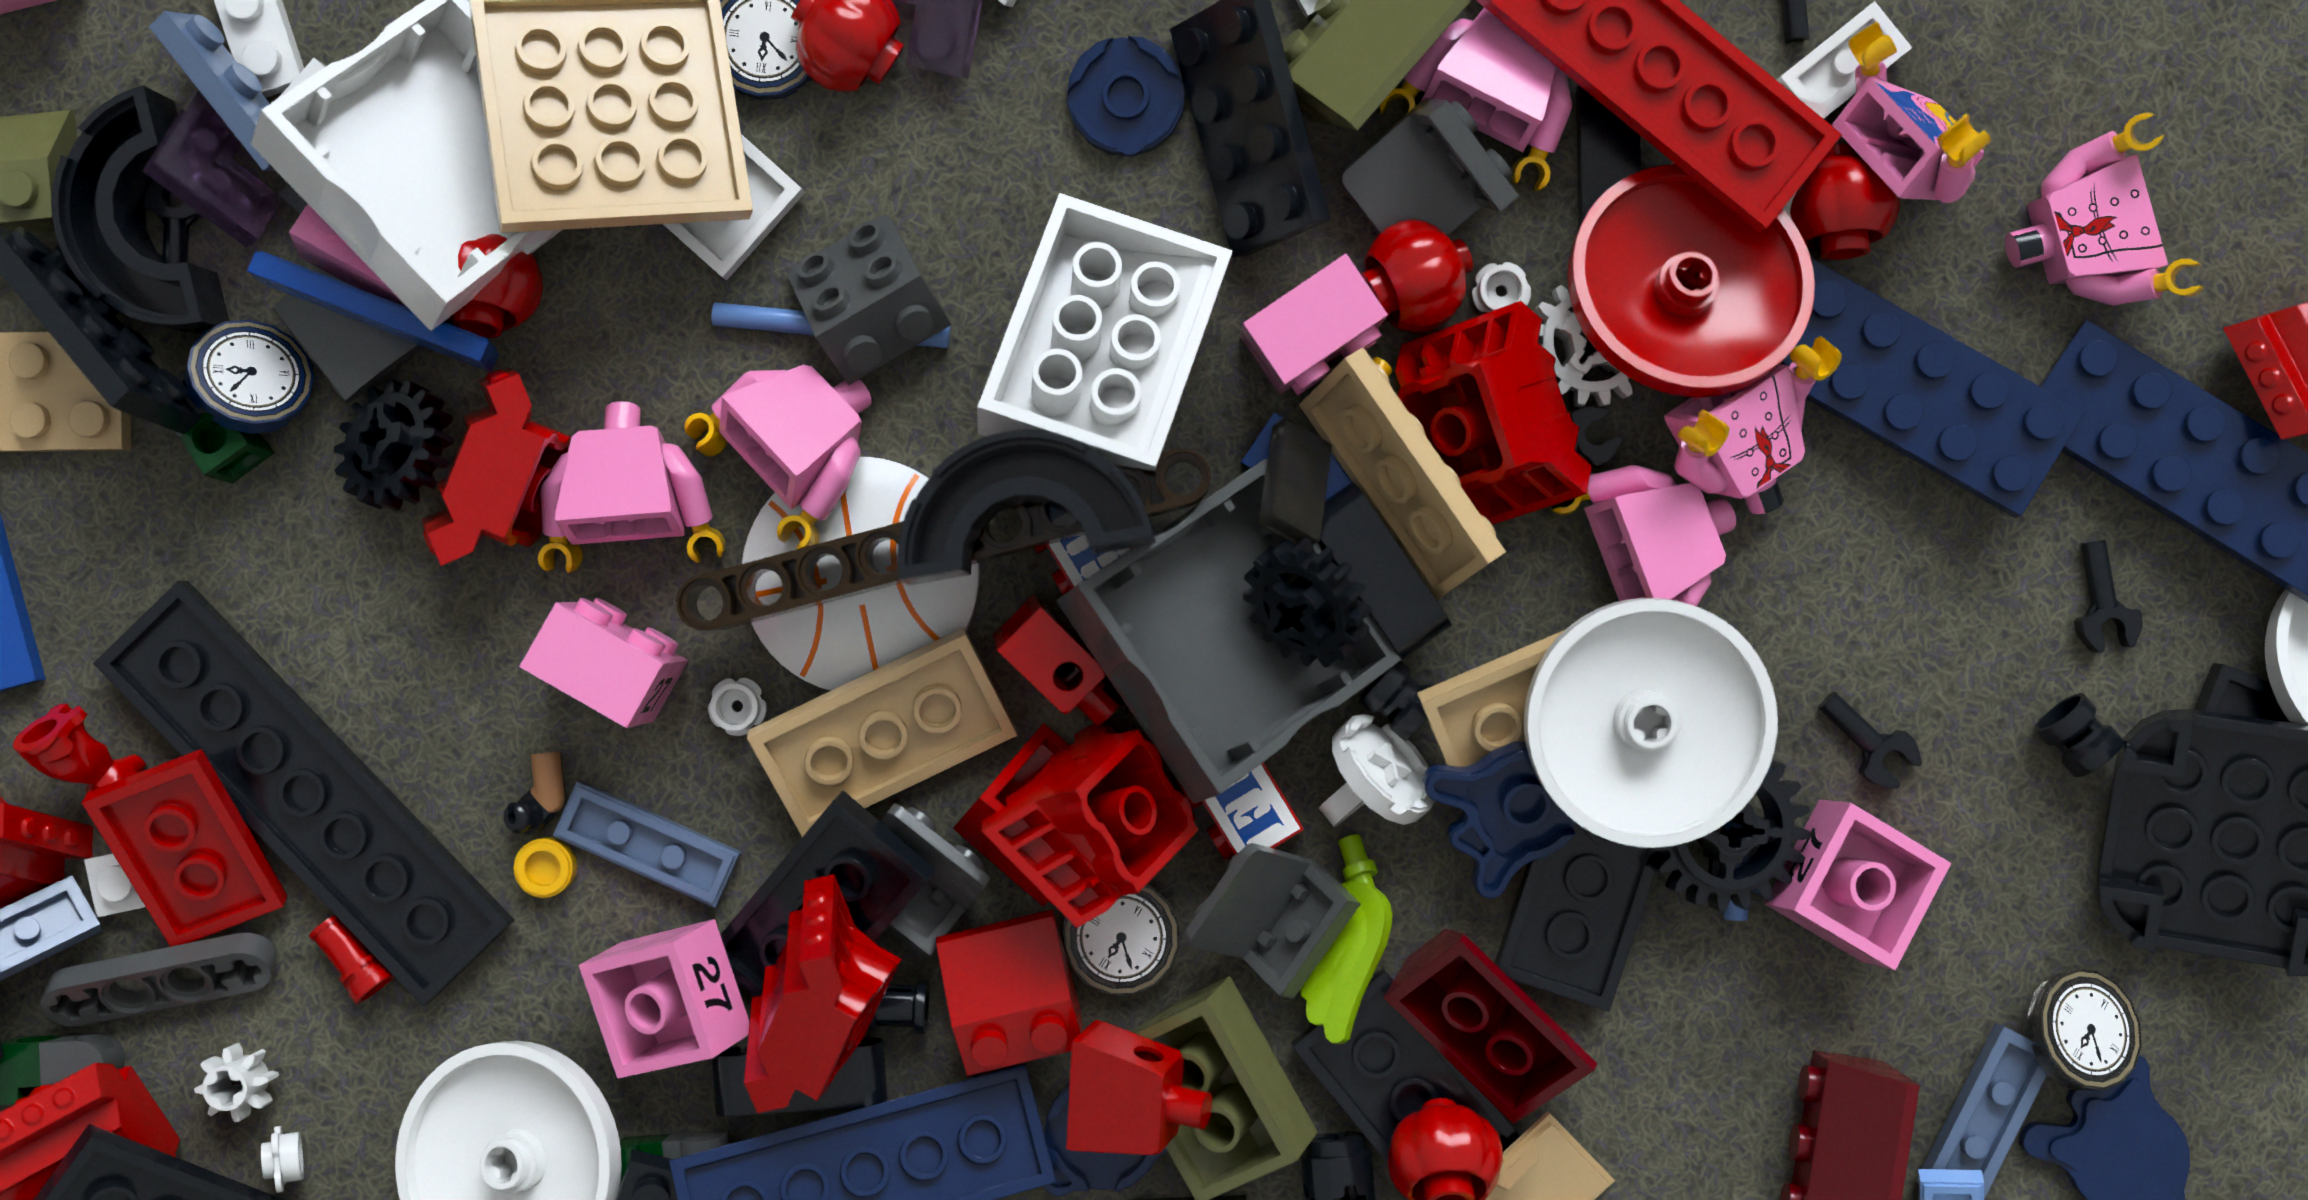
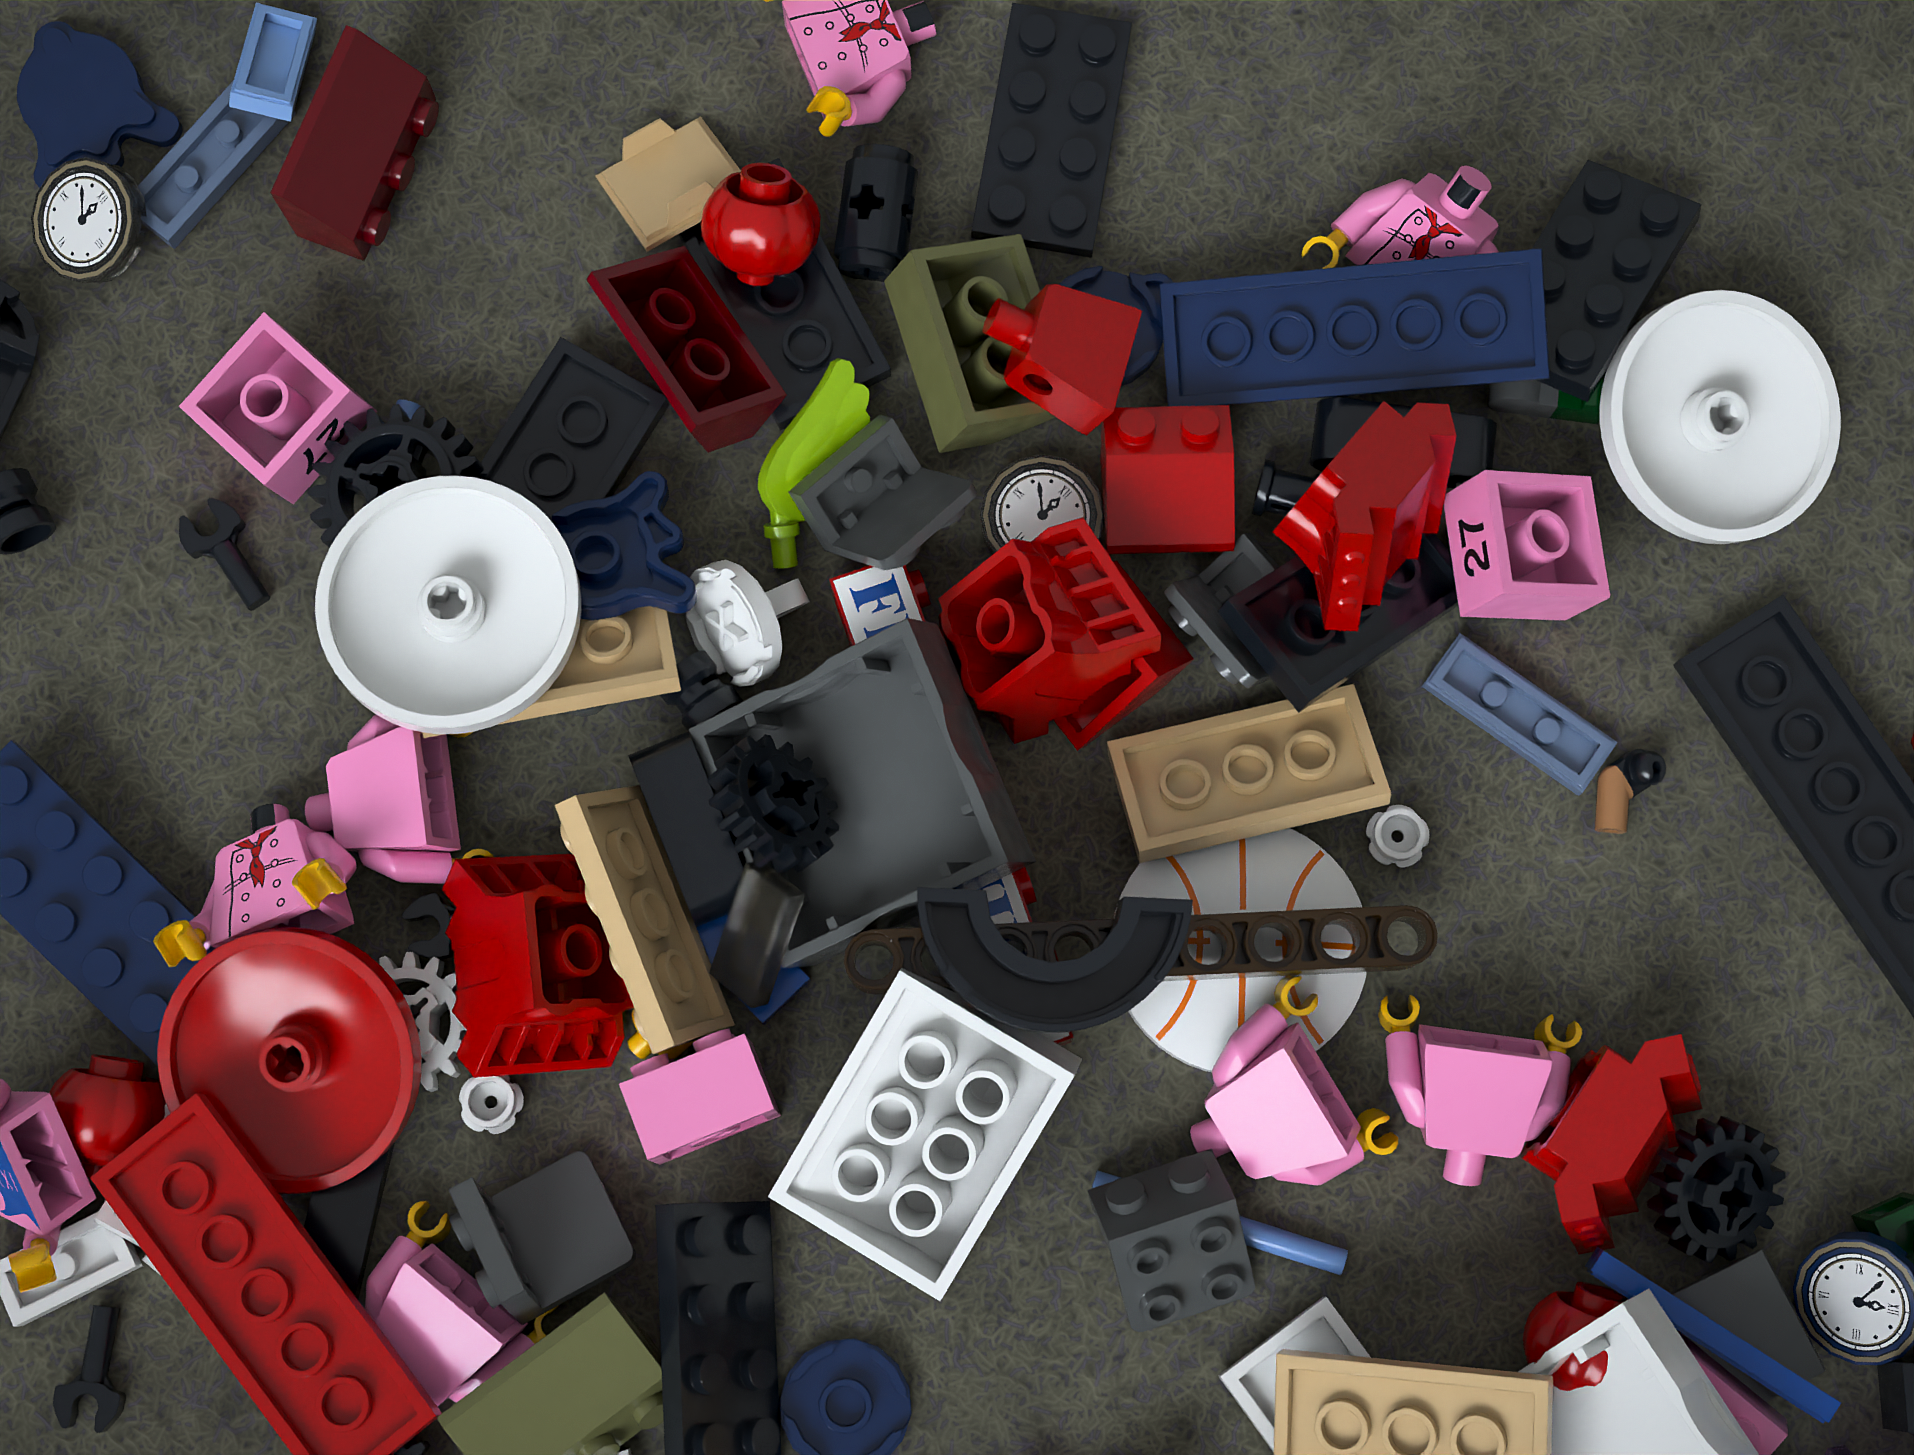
camera: 170 degrees left, 10 degrees down
red pin [309,915,394,1005] -> none
yellow tile [513,837,577,898] -> none
bright pink brick [519,598,689,728] -> none
red torso [993,594,1122,726] -> none
red plant [1360,219,1473,333] -> none

